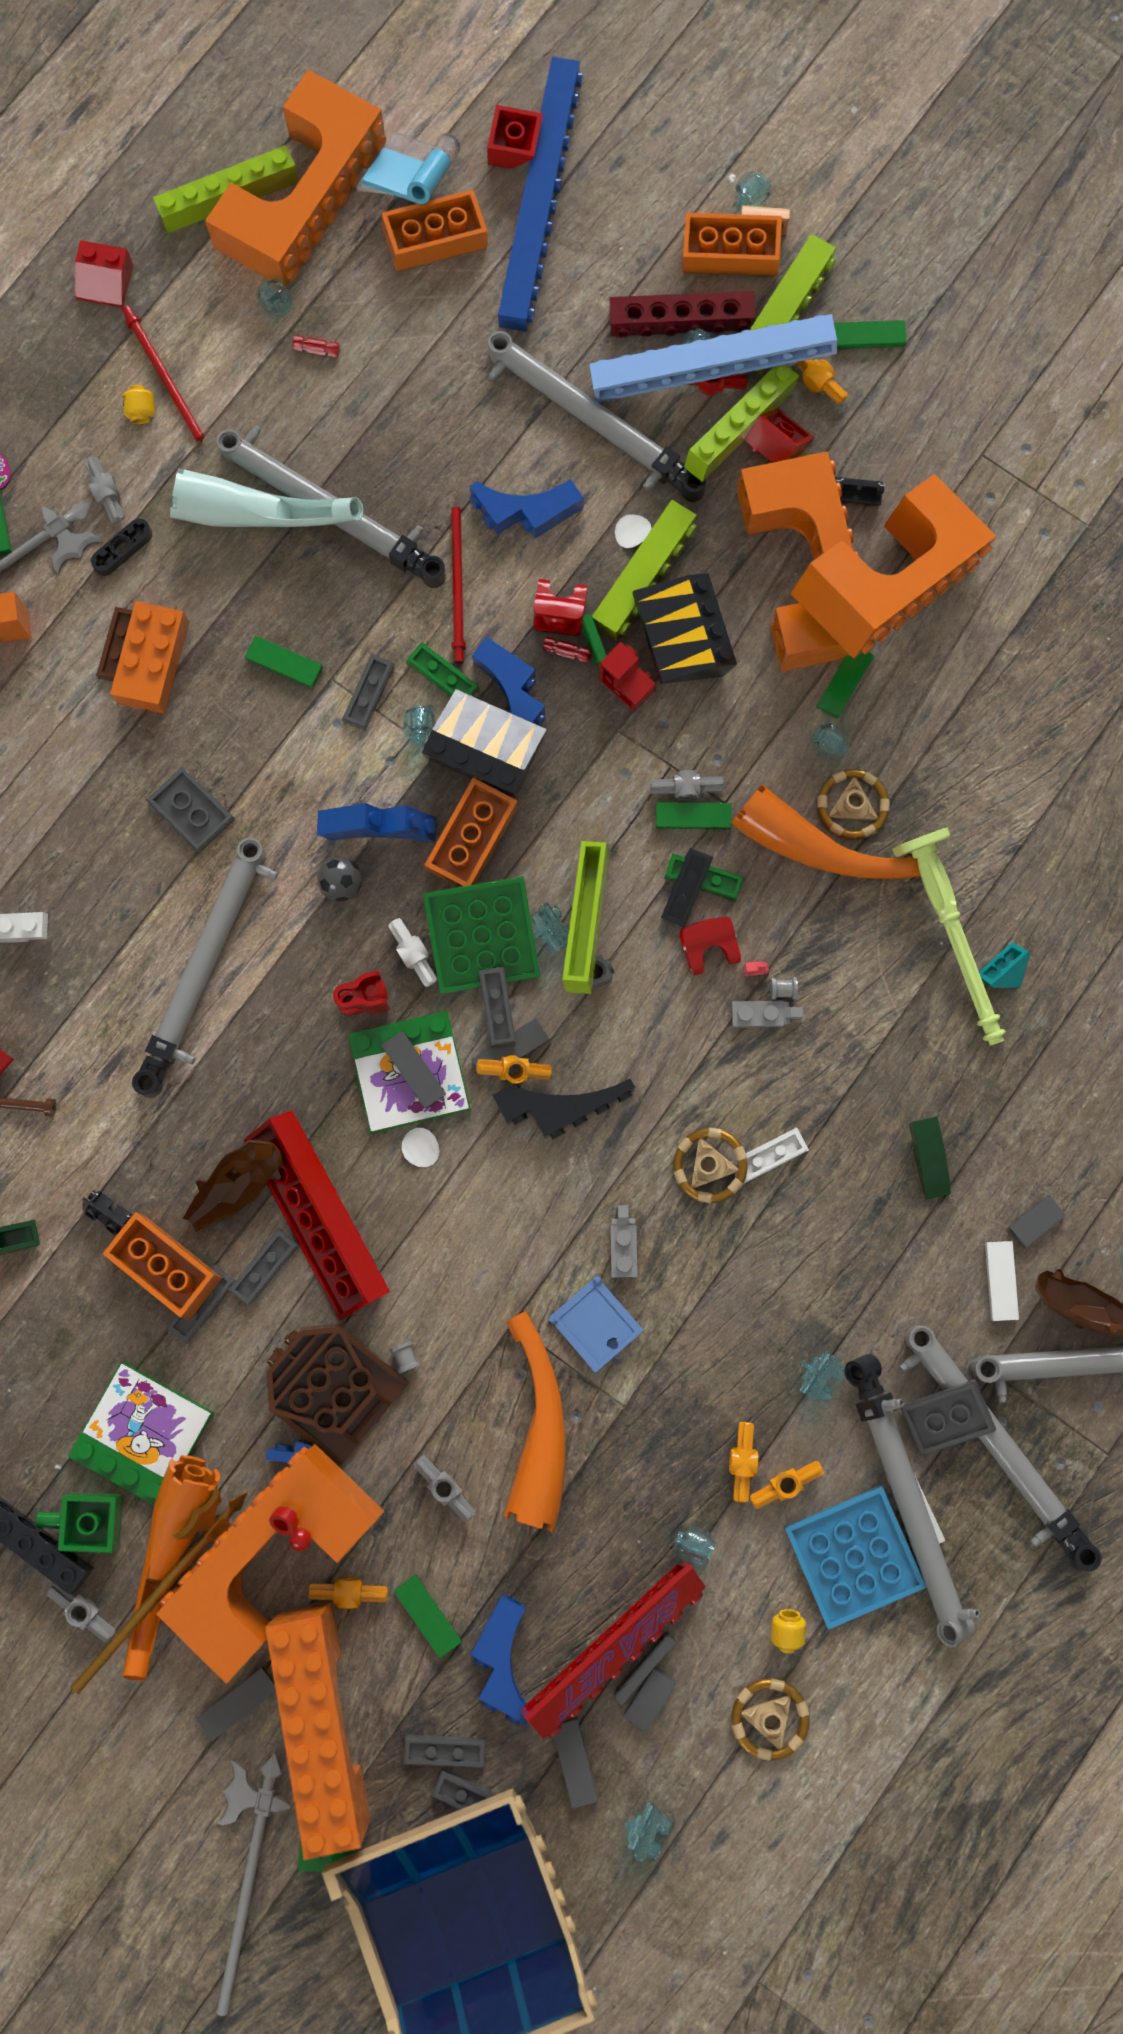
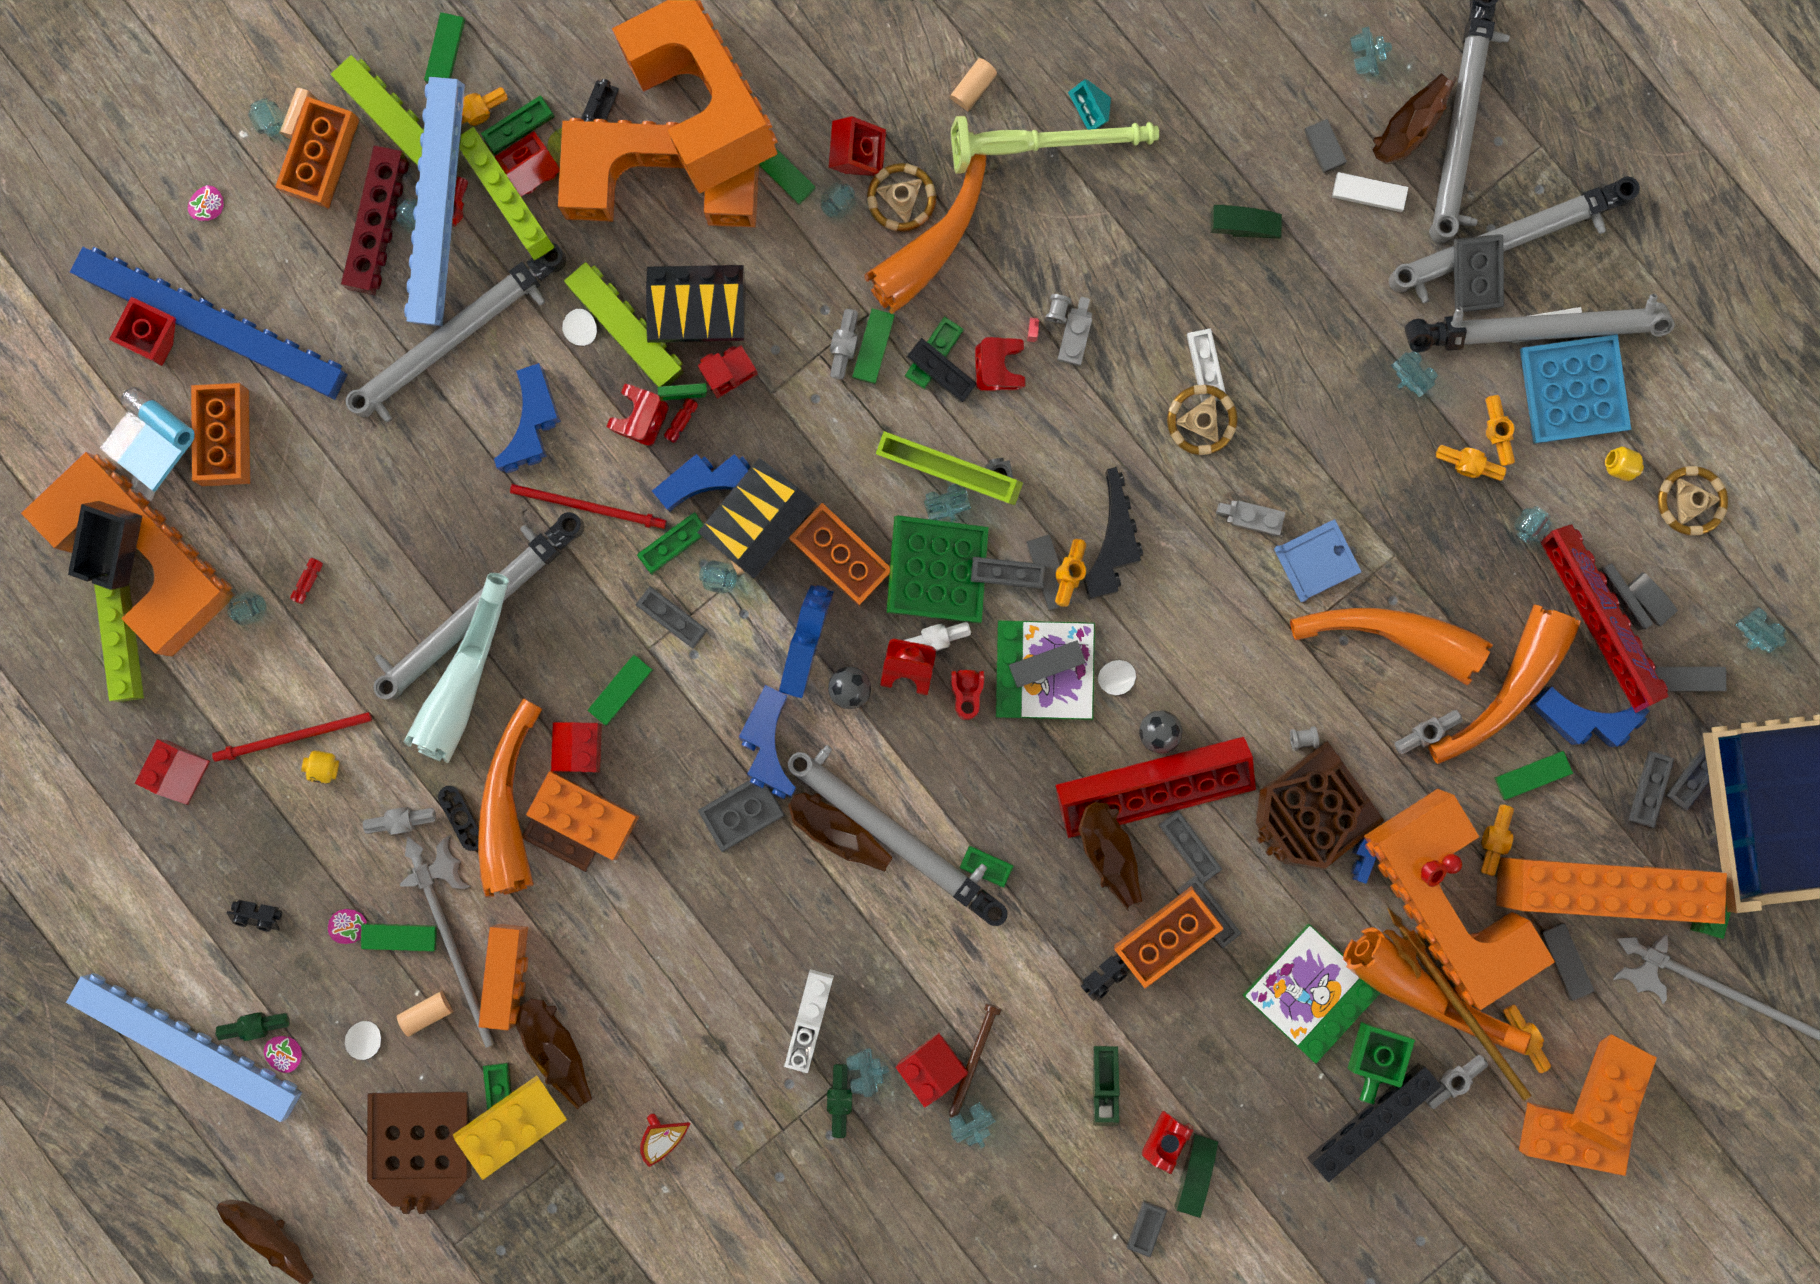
camera: 75 degrees left, 5 degrees up
none -> black piece [68,501,143,590]
none -> sticker [187,185,224,221]
none -> orange brick [478,698,542,898]
none -> green tile [481,95,555,155]
none -> red slope [551,722,602,772]
none -> blue arch [739,685,796,800]
none -> reddish brown piece [788,792,892,872]
none -> red slope [828,116,886,176]
none -> red piece [880,639,936,695]
none -> light nougat brick [950,58,997,112]
none -> green tile [959,846,1014,888]
none -> dark grey piece [1139,710,1183,754]
none -> orange brick [1428,605,1581,764]
none -> light orange axle [1503,1004,1551,1073]
none -> orange brick [1519,1102,1634,1176]
none -> orange brick [1568,1034,1657,1152]

